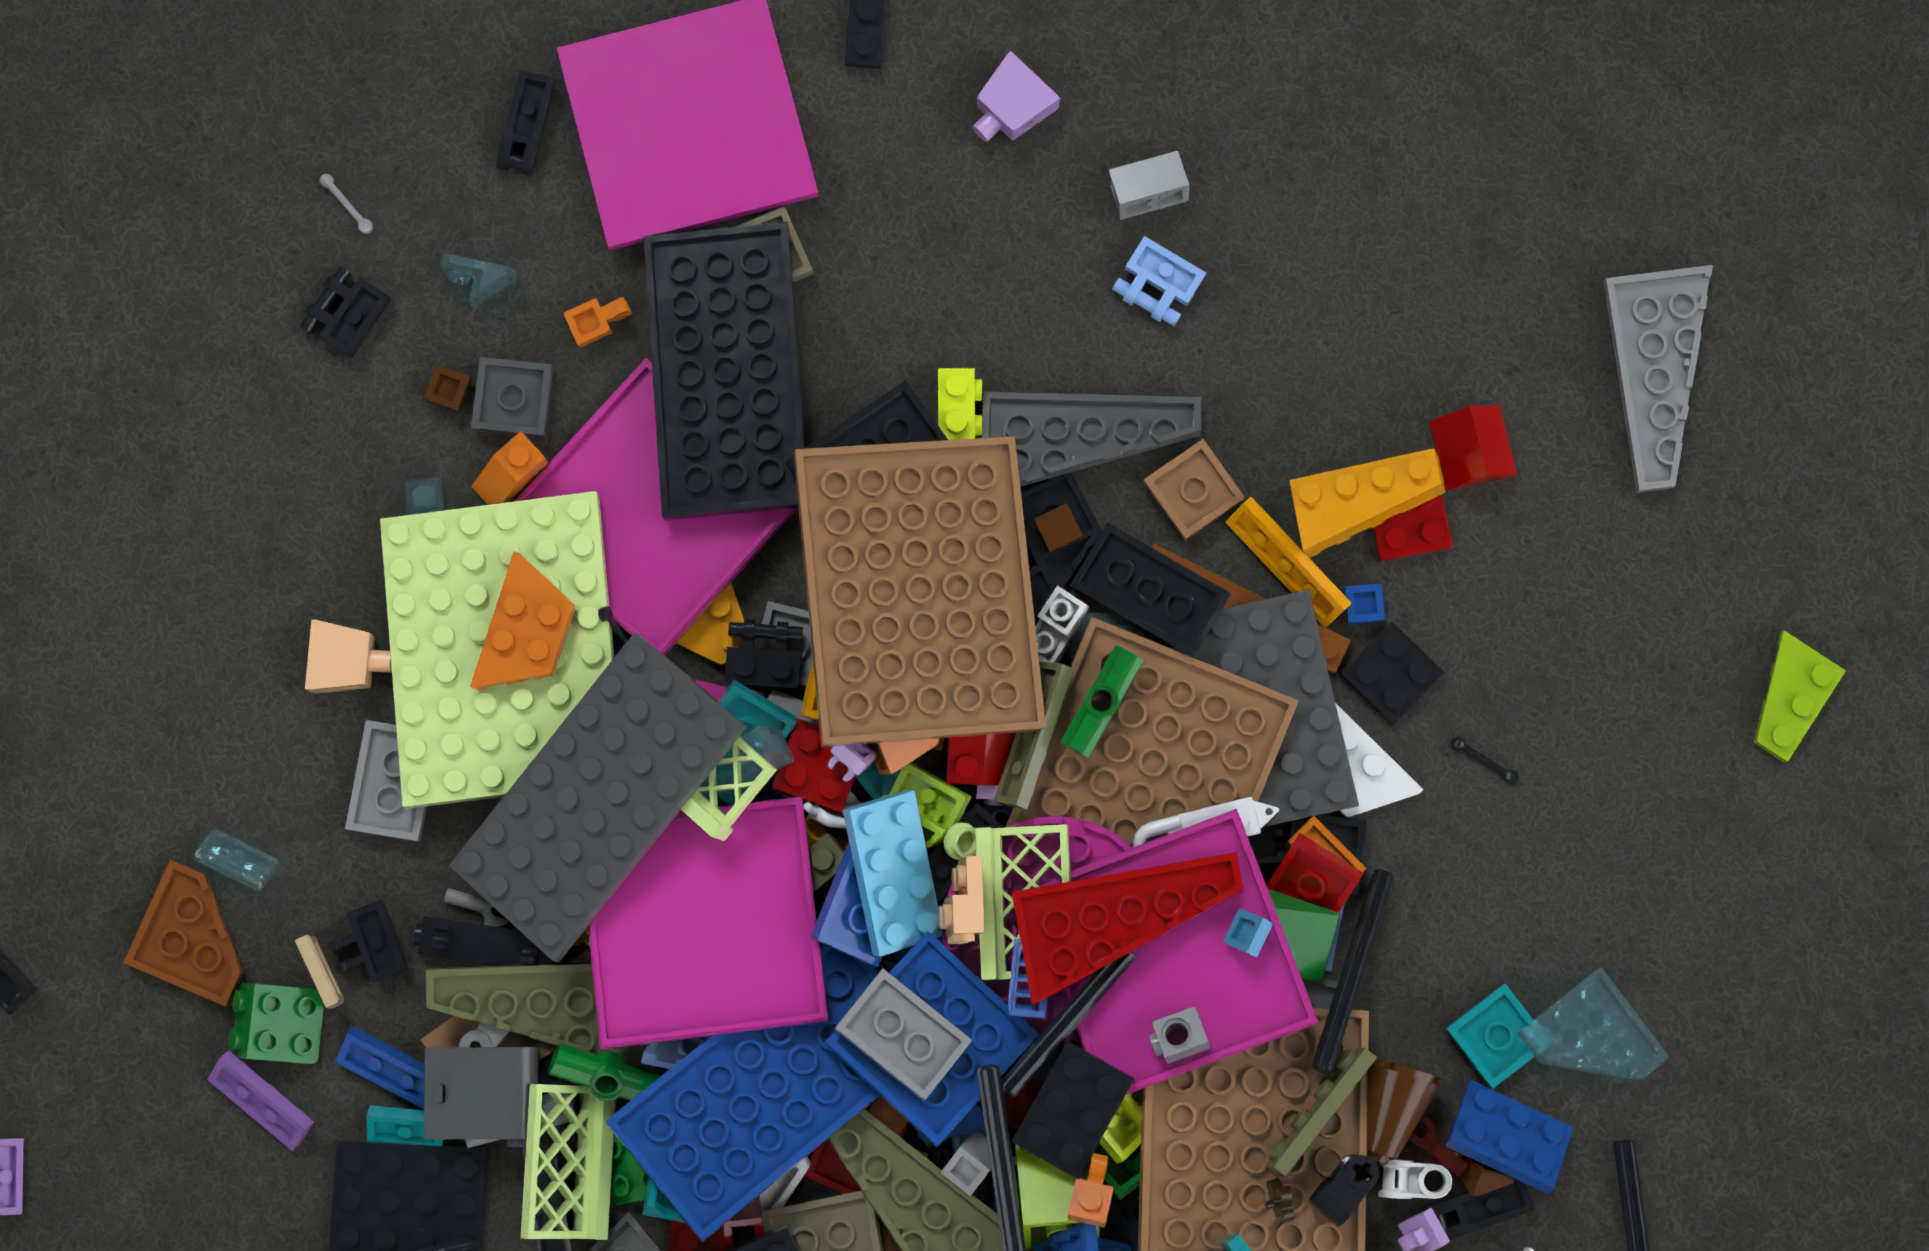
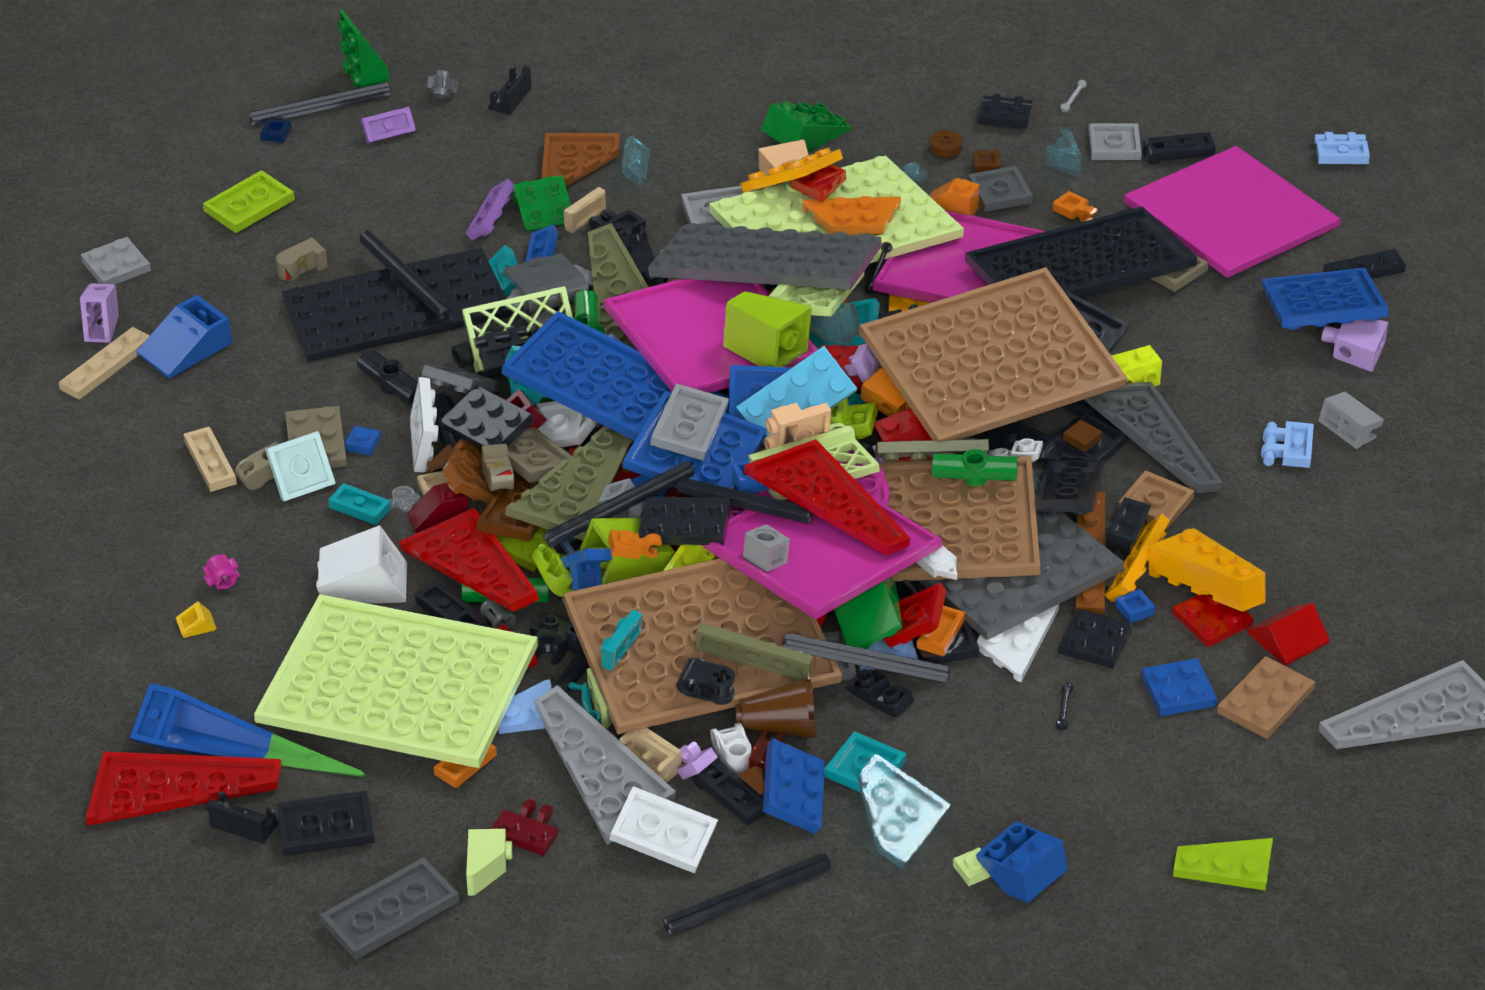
camera: 70 degrees right, 40 degrees down
dark azure plate [1223,908,1273,958] -> none
dark brown piece [1265,1178,1295,1222] -> none
none -> black plate [473,326,531,376]
none -> lime slope [723,291,812,367]
none -> light orange plate [740,148,843,193]
none -> green slope [761,101,853,153]
none -> red wing [790,164,847,202]
none -> black slope [847,669,914,718]
none -> reddish brown wheel [930,130,962,158]
none -> yellowish green plate [953,847,991,886]
none -> blue slope [976,821,1068,903]
none -> light grey tile [1088,123,1142,160]
none -> black hinge [1106,497,1151,559]
none -> blue plate [1141,658,1217,716]
none -> medium nougat plate [1217,656,1315,739]
none -> blue plate [1262,268,1388,330]

